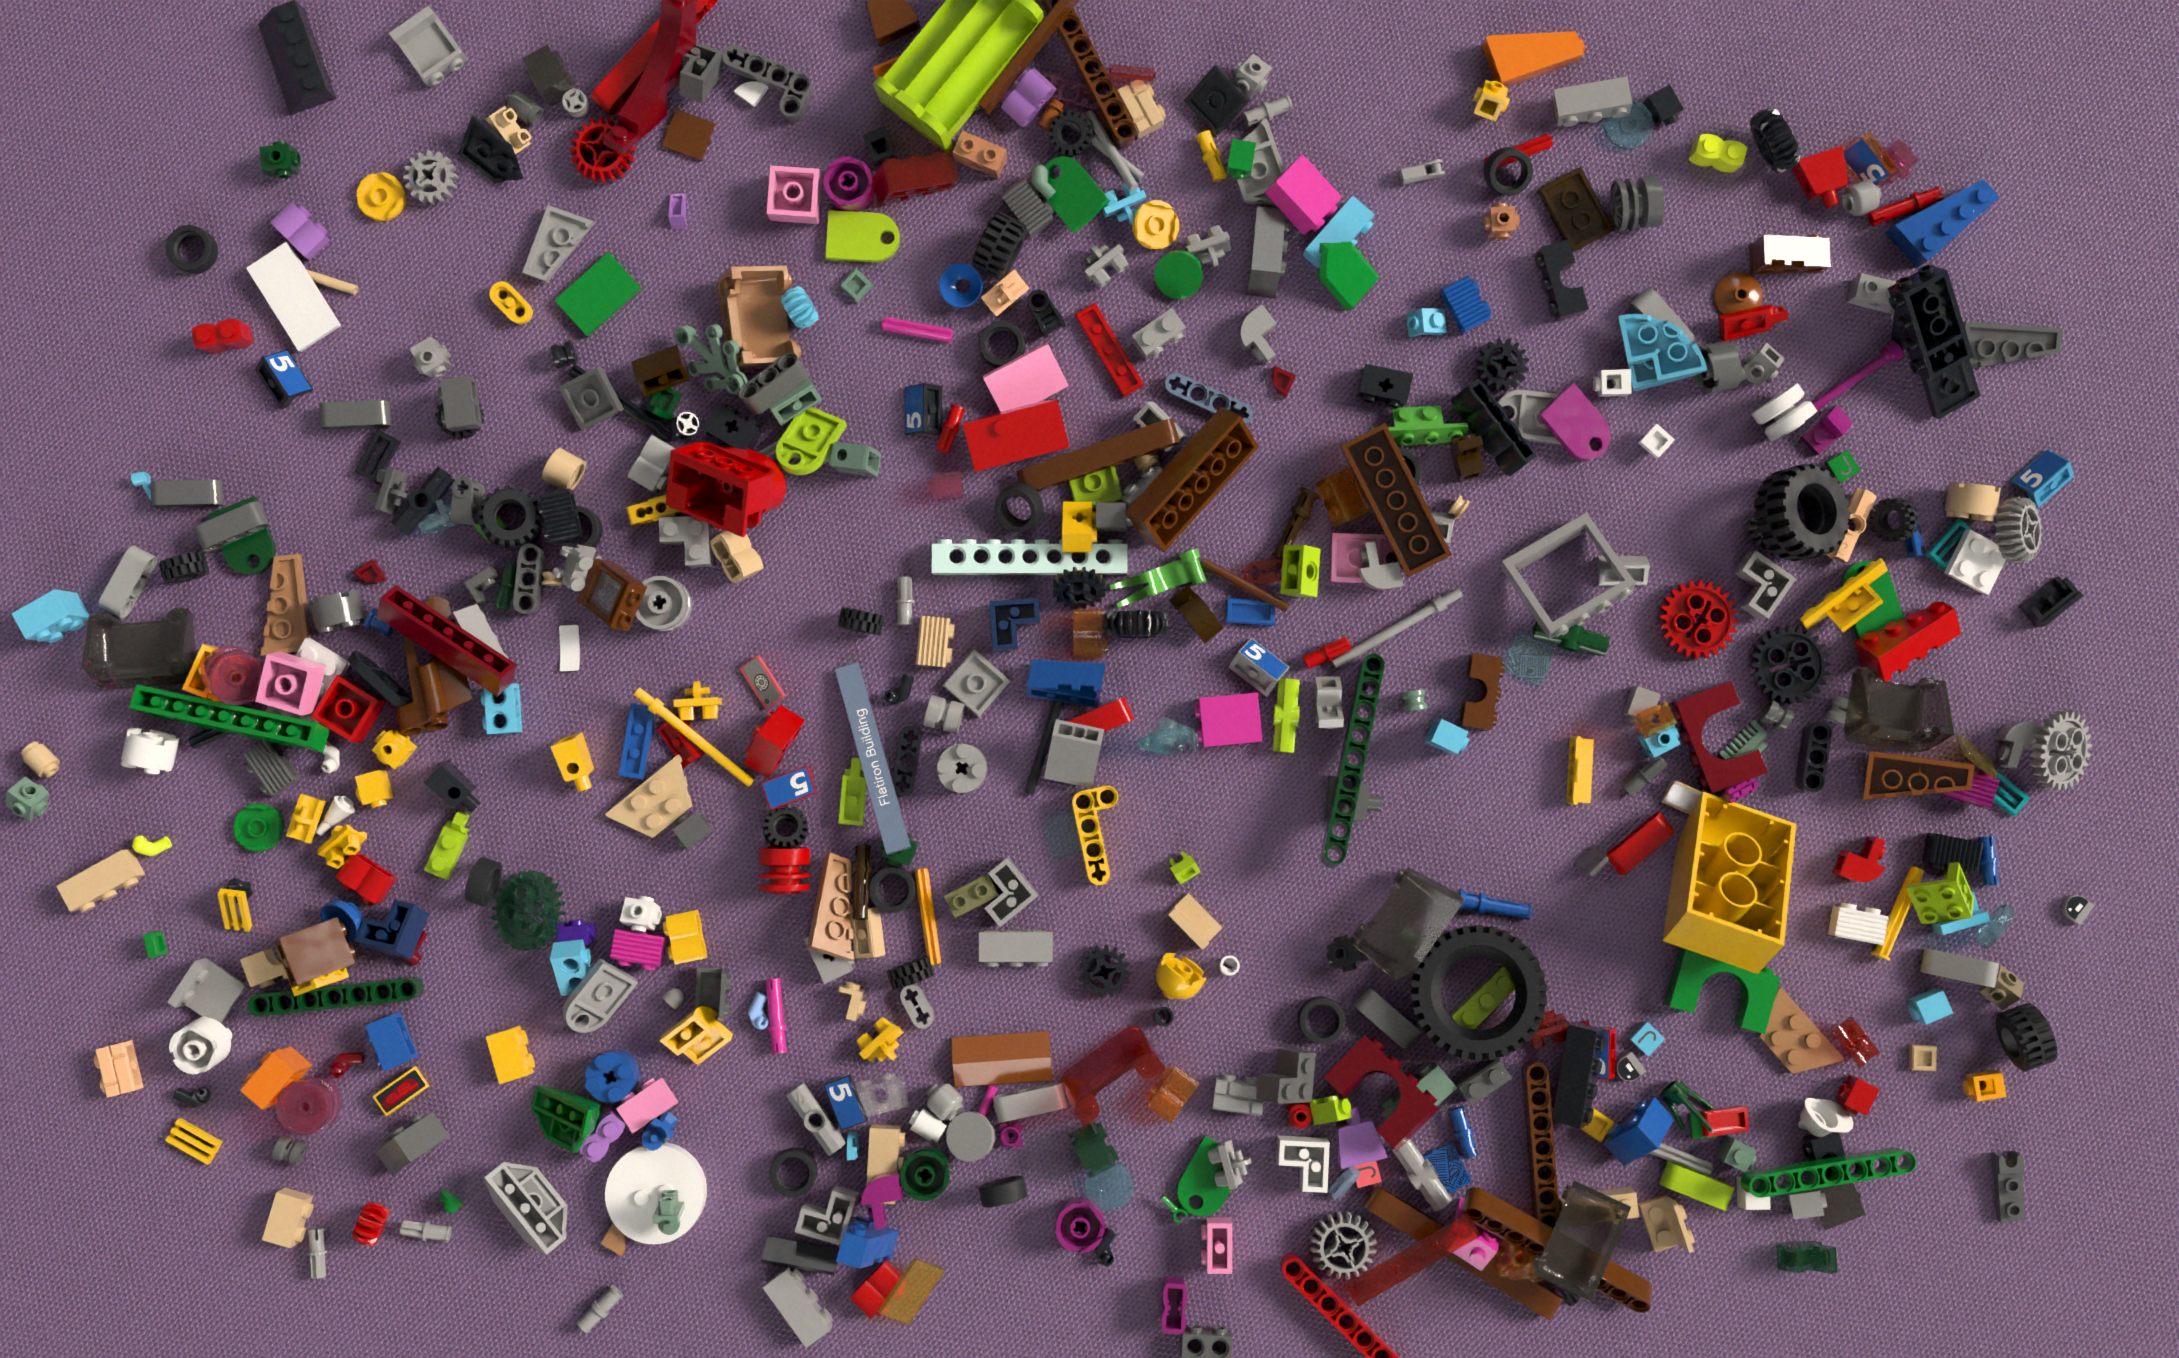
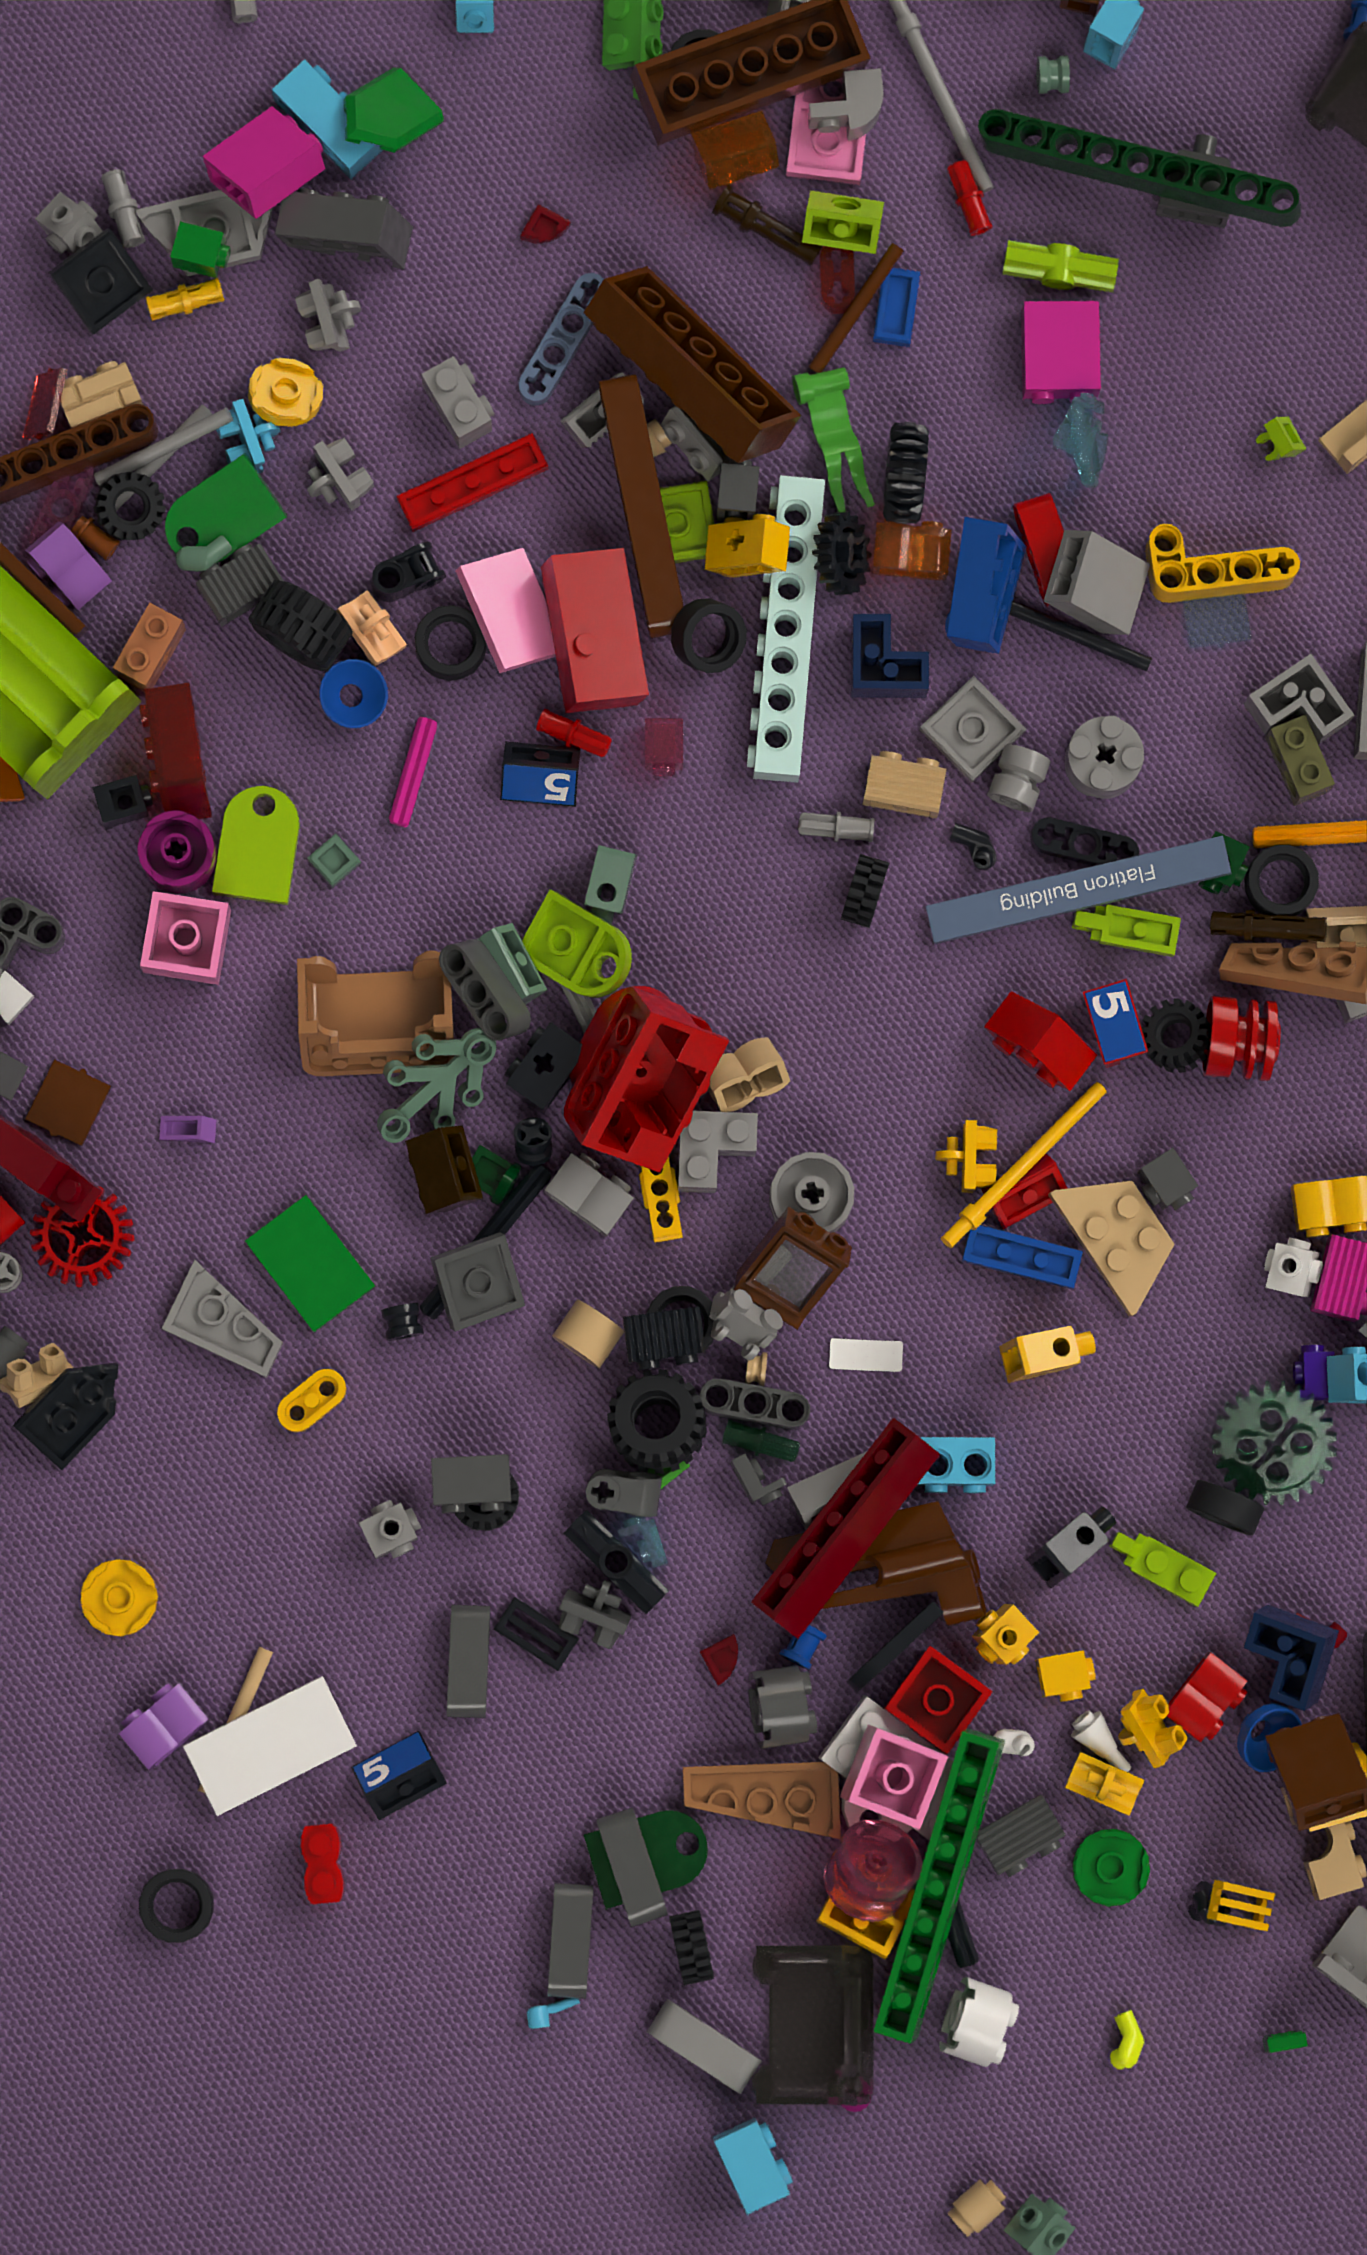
camera: 95 degrees left, 5 degrees down
tan brick [56,849,145,913] -> none
dark green brick [259,141,301,179] -> none
light grey gear [403,150,459,205] -> none
slope [740,655,786,710] -> none
medium azure gear [781,286,819,330] -> none
green tile [1155,250,1203,299] -> none
dark brown brick [1169,585,1223,643] -> none
panel [1229,638,1290,697] -> none
light grey brick [1239,305,1277,364] -> none
light grey brick [1315,677,1344,729] -> none
black brick [1357,364,1413,408] -> none

